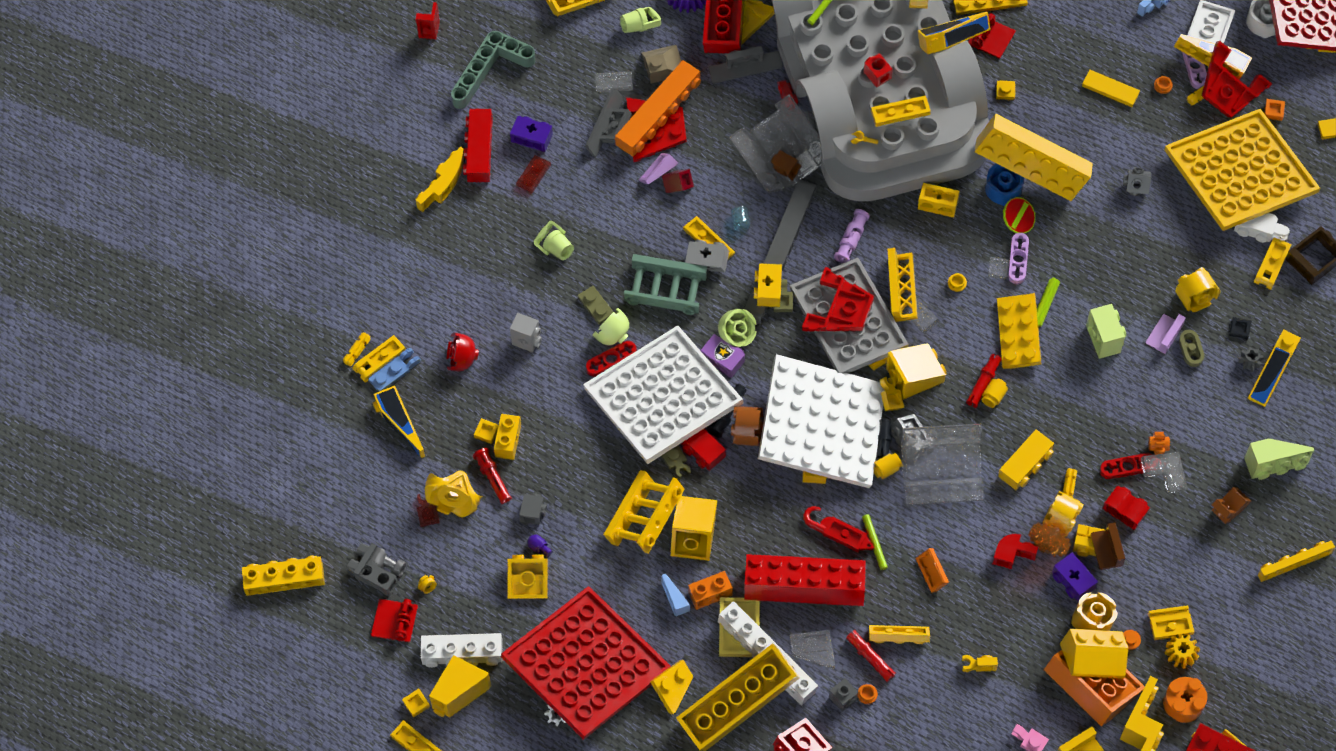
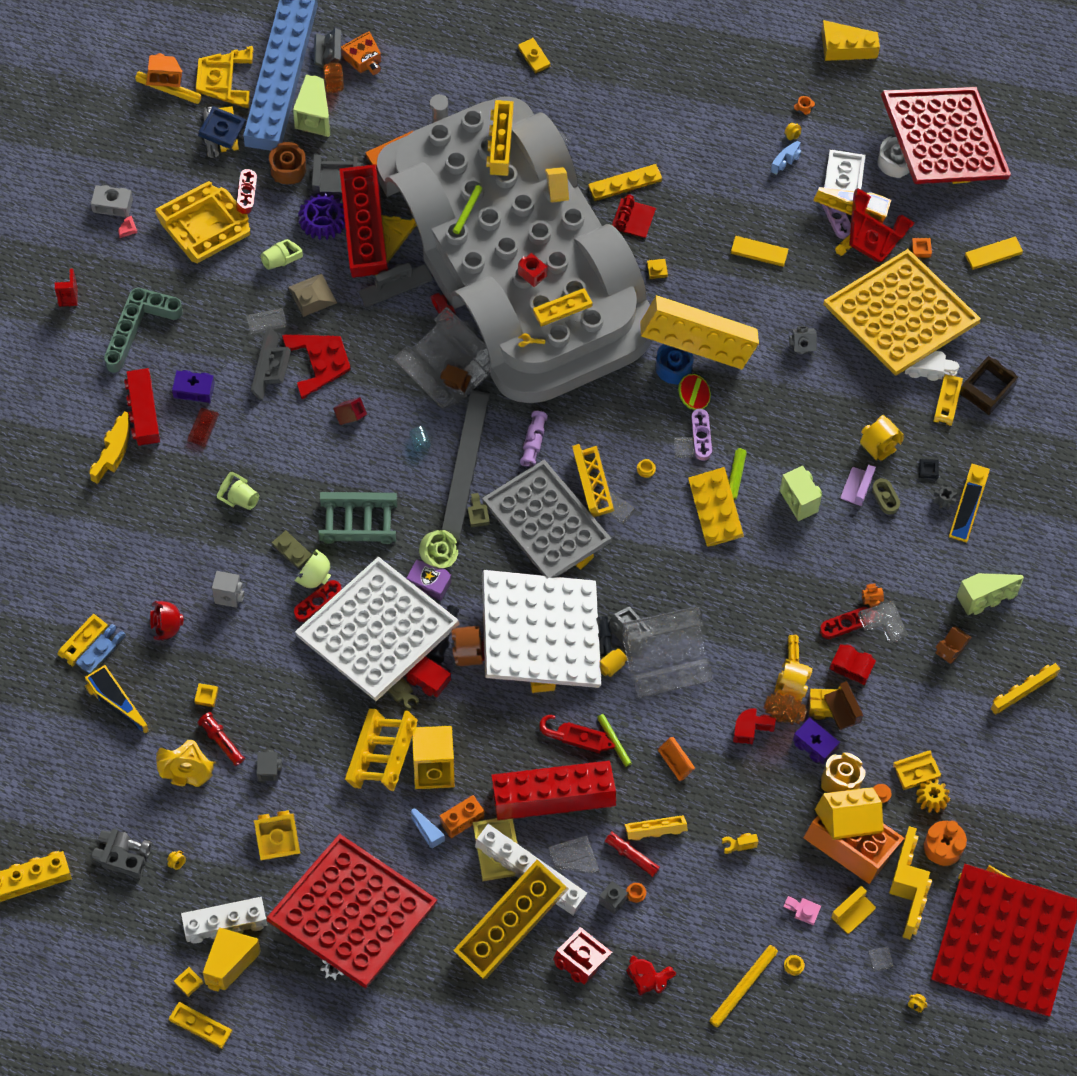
camera: 15 degrees left, 0 degrees up
yellow axle [343,332,371,366] -> none
red hinge [371,599,418,642] -> none
clear red plate [416,494,440,527] -> none
yellow brick [494,414,521,460] -> none
dark purple cylinder [527,534,552,557] -> none
orange brick [615,60,701,156] -> none
lavender slope [639,153,678,184] -> none
yellow wing [650,660,694,714] -> none
yellow tile [683,216,735,260] -> none
light grey brick [685,240,729,273] -> none
yellow brick [754,264,782,307] -> none
red wing [802,267,874,331] -> none
yellow plate [880,376,904,411] -> none
slope [886,343,947,400] -> none
slope [917,12,990,54] -> none
yellow brick [918,183,960,218] -> none
red pin [966,354,1002,408] -> none
yellow brick [981,379,1008,408] -> none
yellow brick [998,429,1054,490] -> none
orange plate [1154,76,1173,94] -> none

